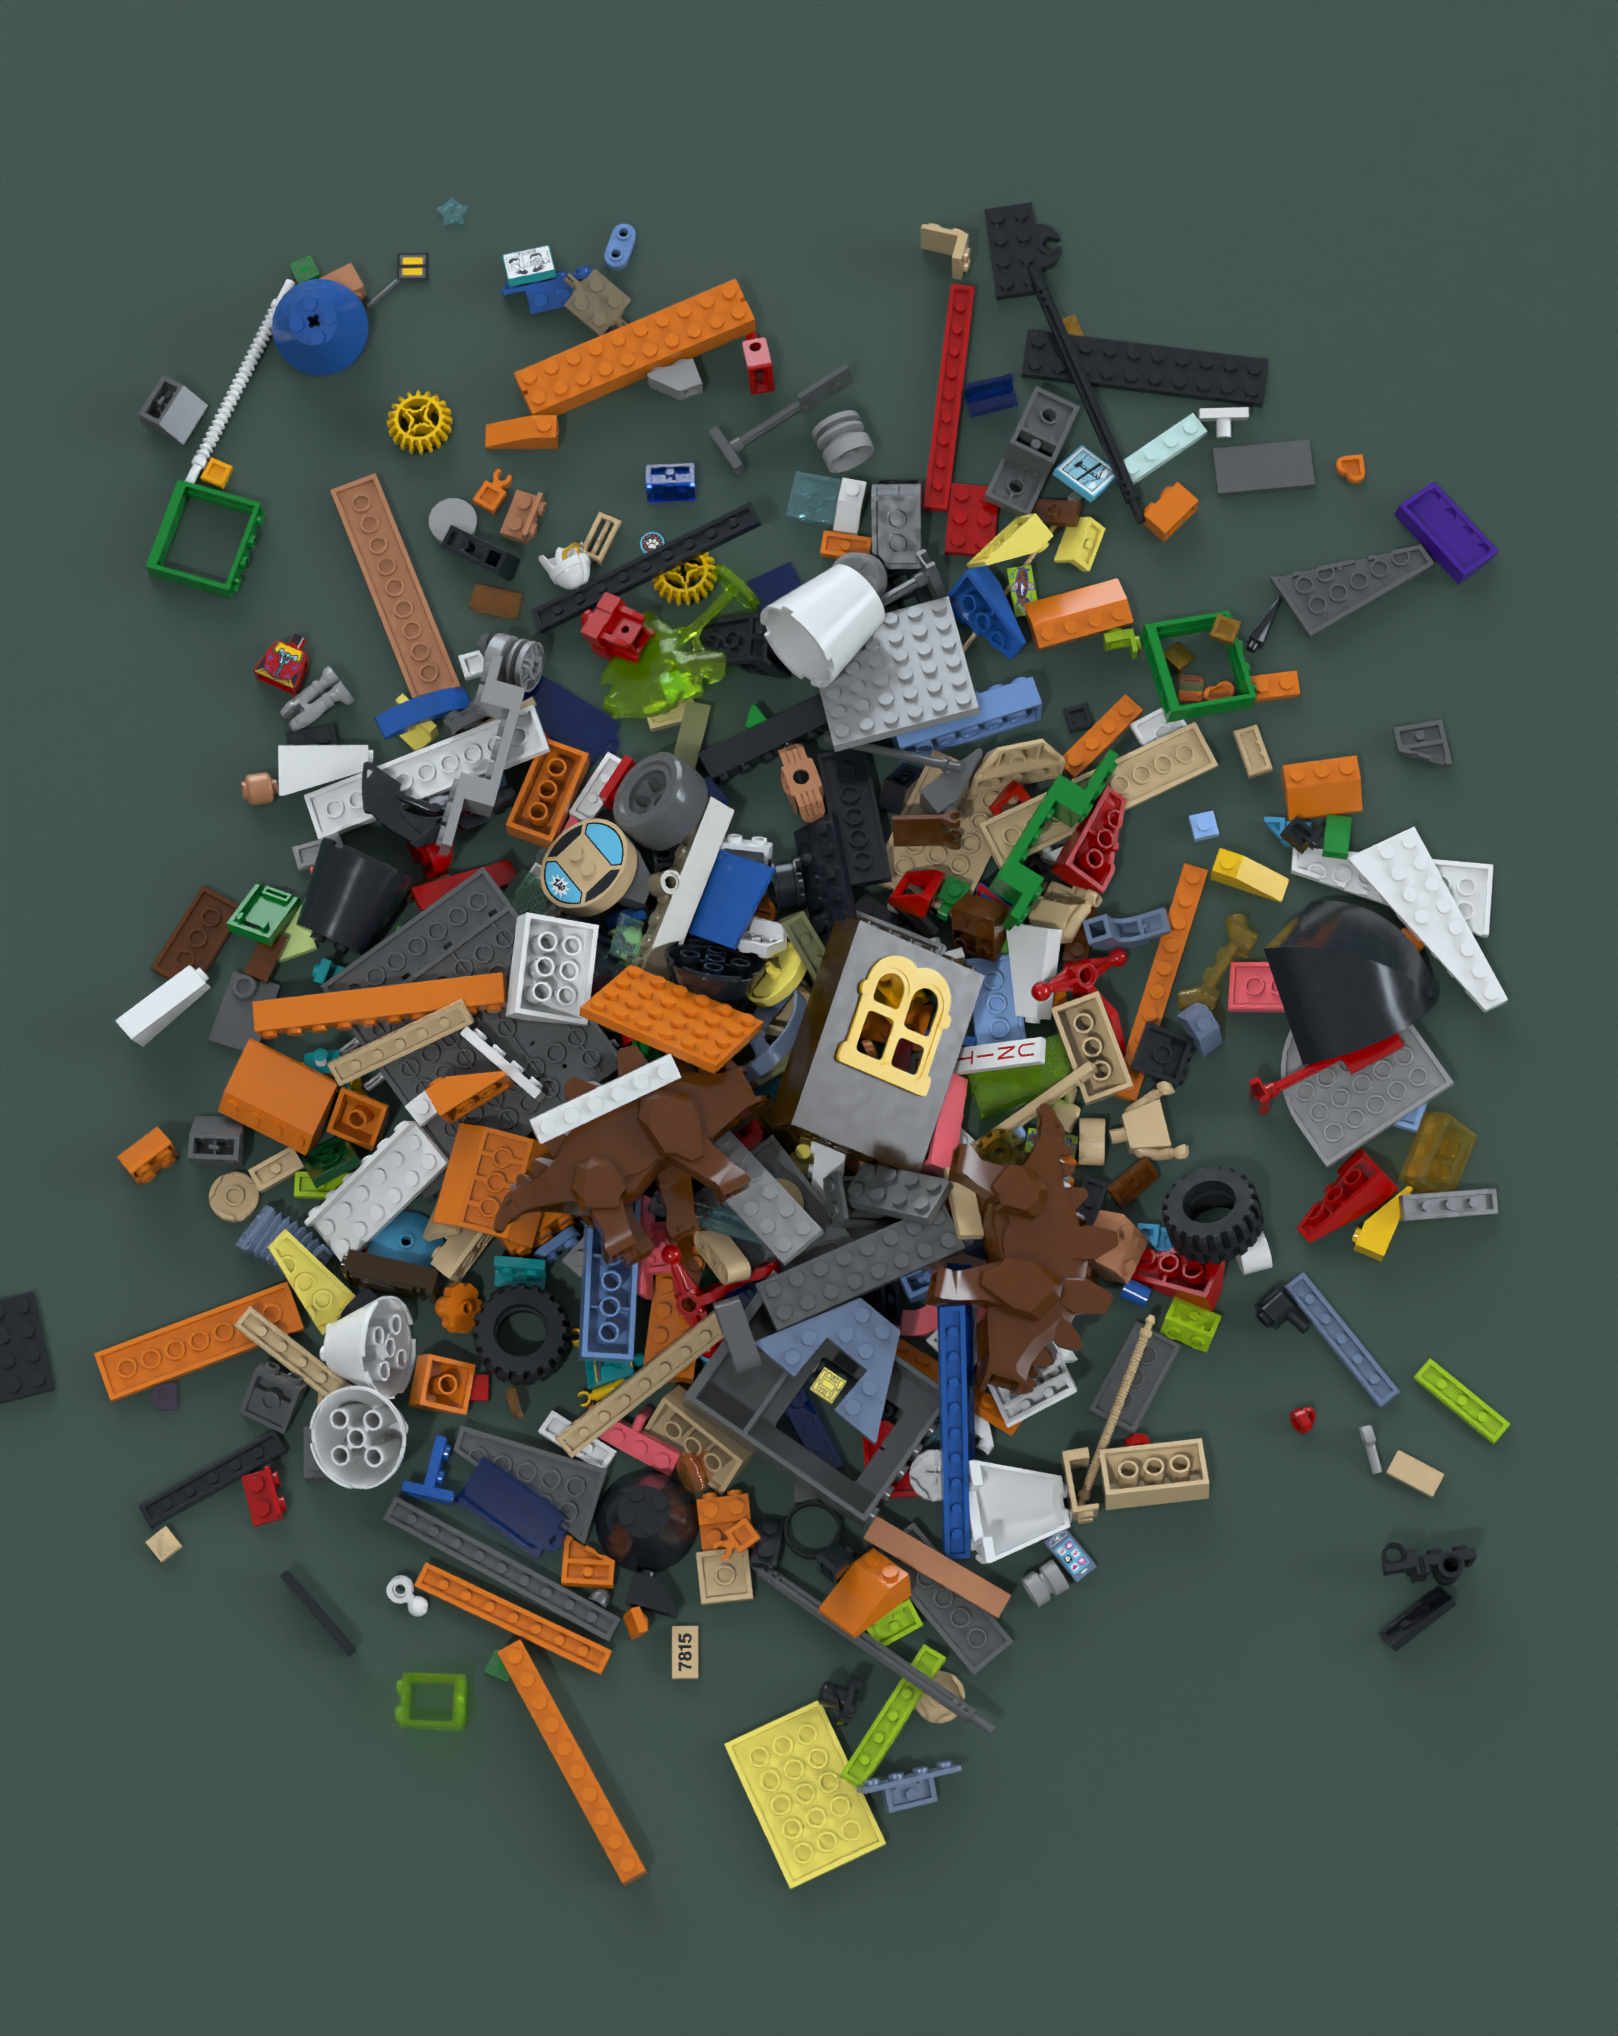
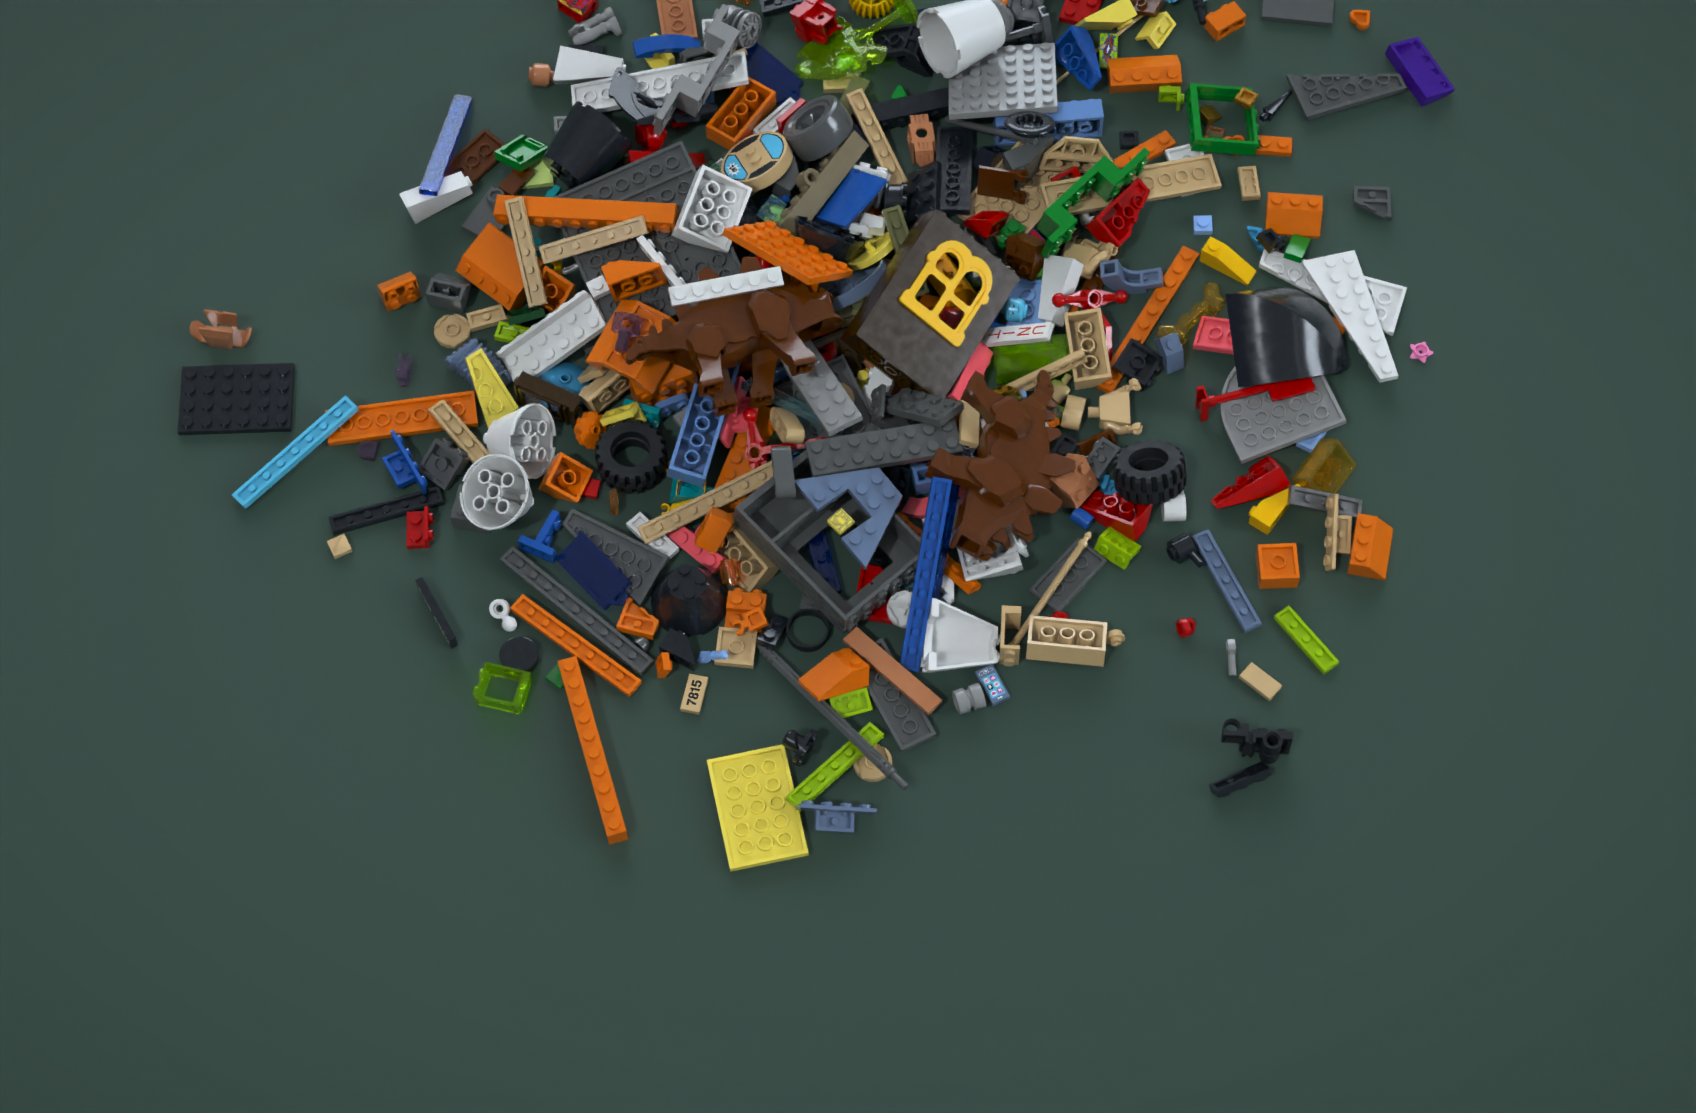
camera: 10 degrees right, 10 degrees down
black slope [816,1543,857,1586] -> none
none -> medium azure plate [232,395,359,509]
none -> blue bracket [382,429,428,495]
none -> clear purple plate [396,352,412,387]
none -> clear blue tile [419,95,473,196]
none -> black tile [499,636,539,674]
none -> tan tile [504,196,548,309]
none -> light yellow panel [600,401,647,427]
none -> piece [611,312,643,353]
none -> orange brick [694,506,734,554]
none -> light blue piece [697,650,728,663]
none -> tan tile [845,88,908,185]
none -> medium azure head [1001,297,1028,323]
none -> black wheel [1004,111,1055,138]
none -> dark grey bracket [1085,436,1121,481]
none -> tan plate [1106,629,1125,646]
none -> orange container [1255,543,1300,589]
none -> tan bracket [1323,493,1352,572]
none -> orange slope [1347,513,1393,581]
none -> bright pink plate [1410,342,1433,363]

